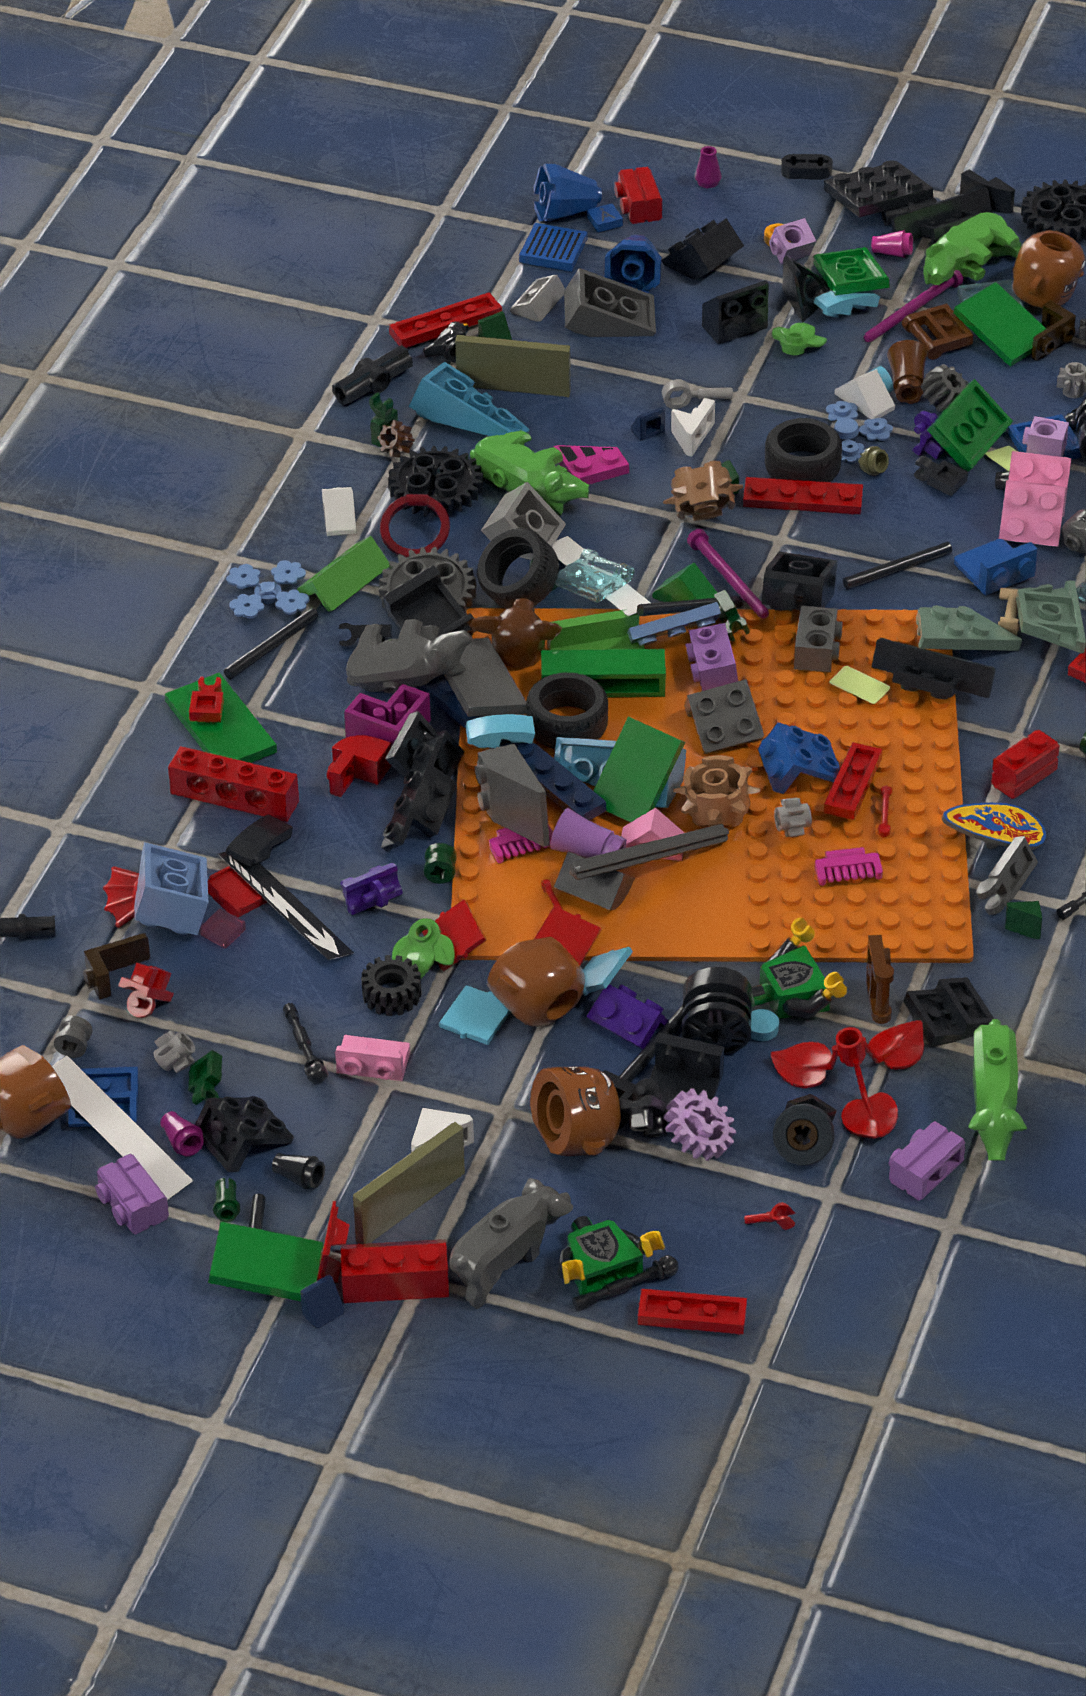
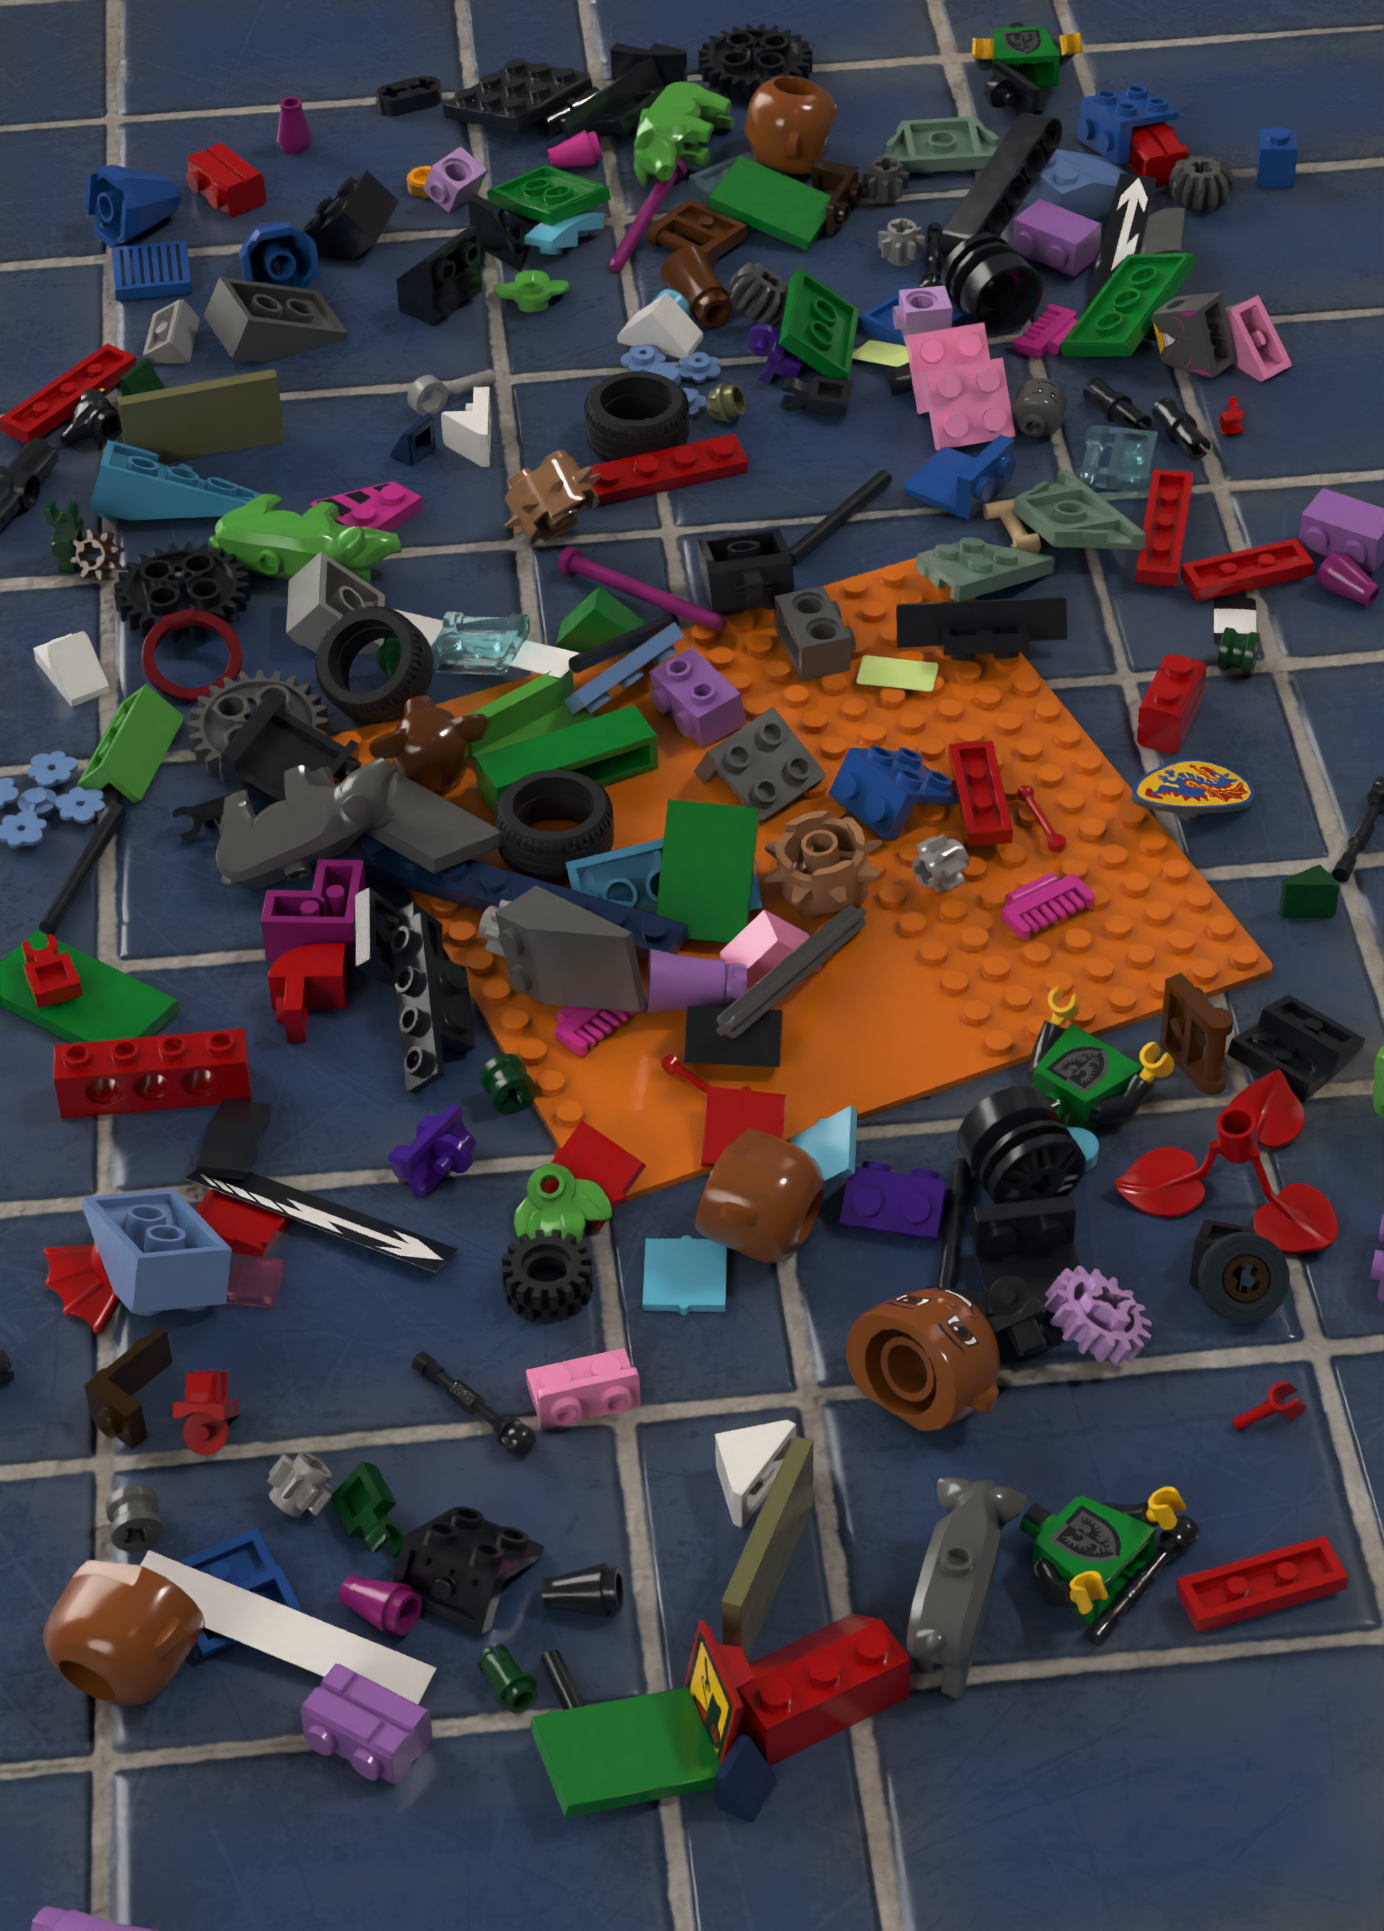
camera: 25 degrees left, 0 degrees up
medium azure slope [465,714,535,748] -> none
blue tile [587,203,623,233] -> none
dark green plate [714,590,750,642] -> none
dark grey hinge [976,836,1038,915] -> none

